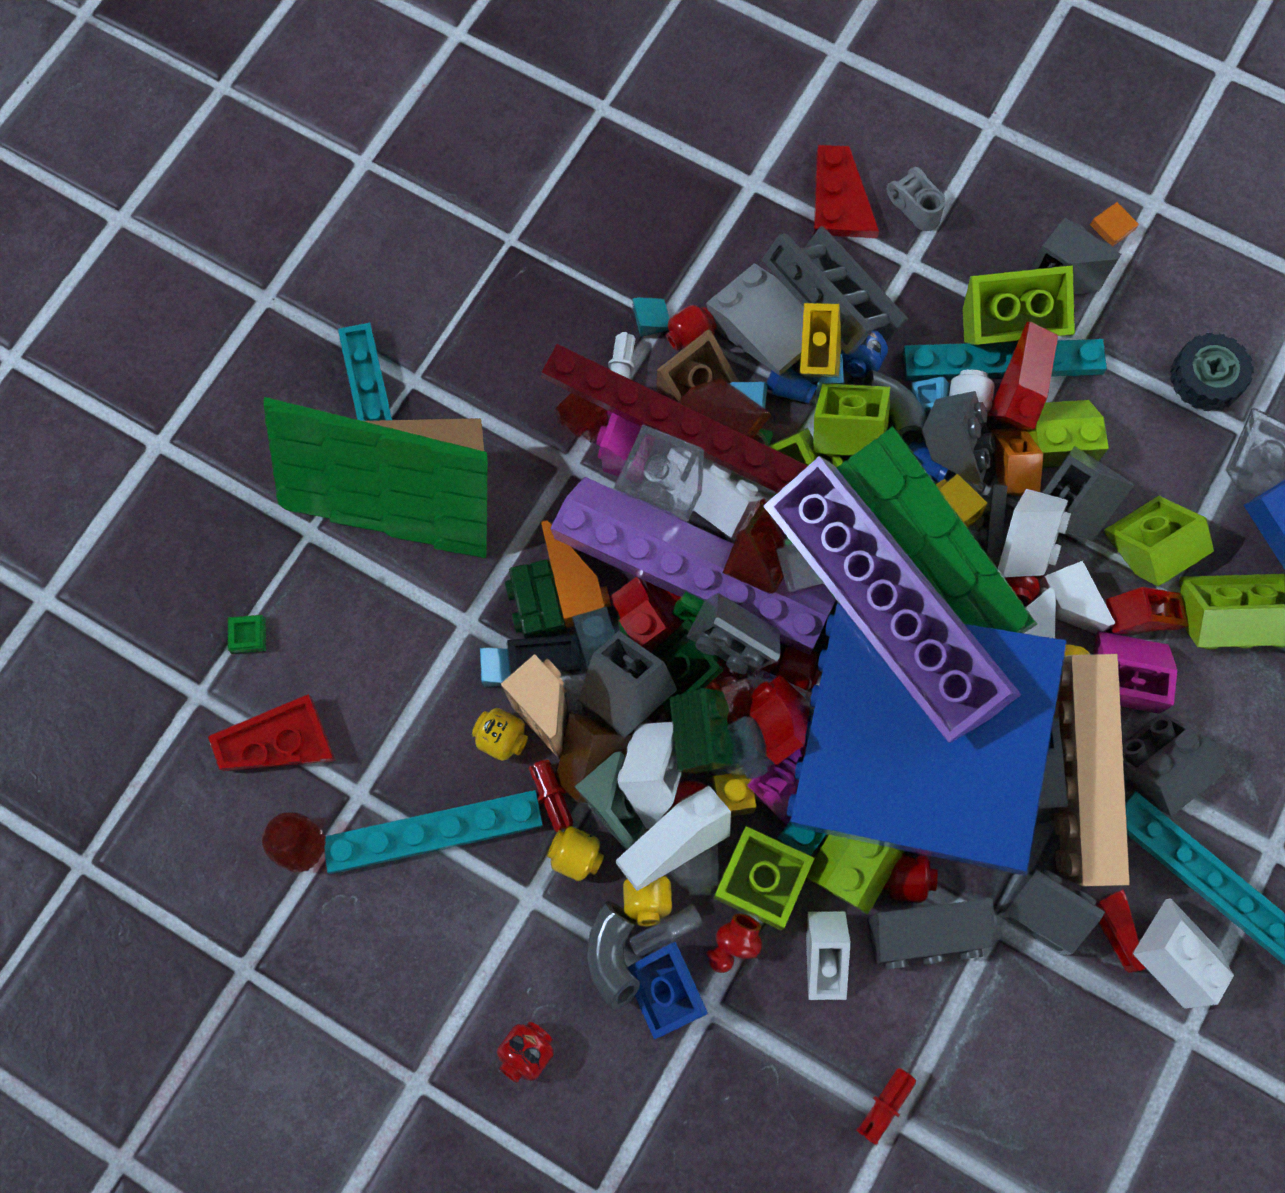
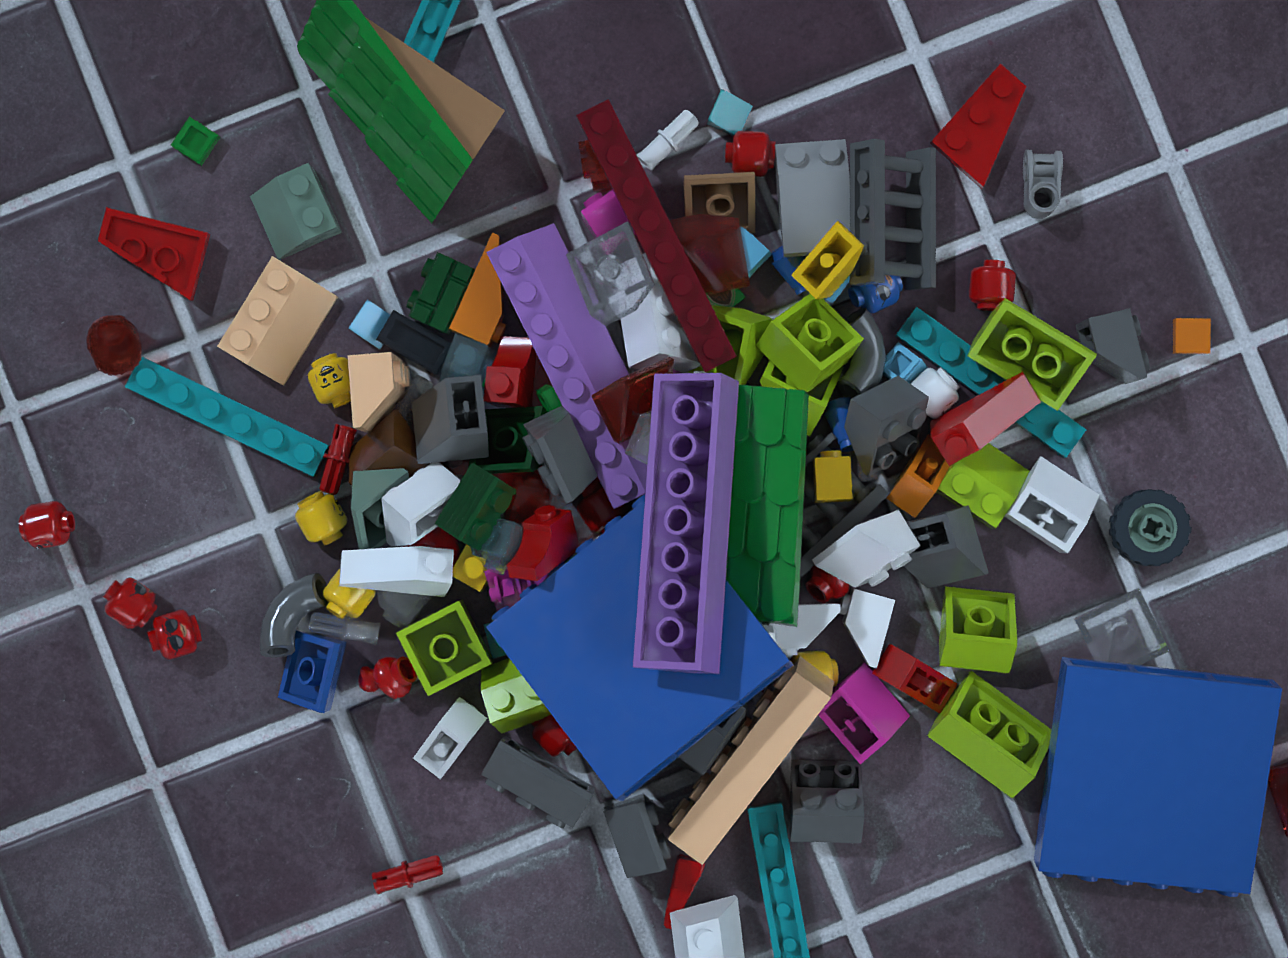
camera: 40 degrees right, 15 degrees up
none -> red head [19,501,75,549]
none -> red head [103,577,158,629]
none -> light nougat slope [217,256,338,386]
none -> sand green slope [250,163,342,260]
none -> red head [969,260,1016,311]
none -> white slope [1004,456,1100,553]

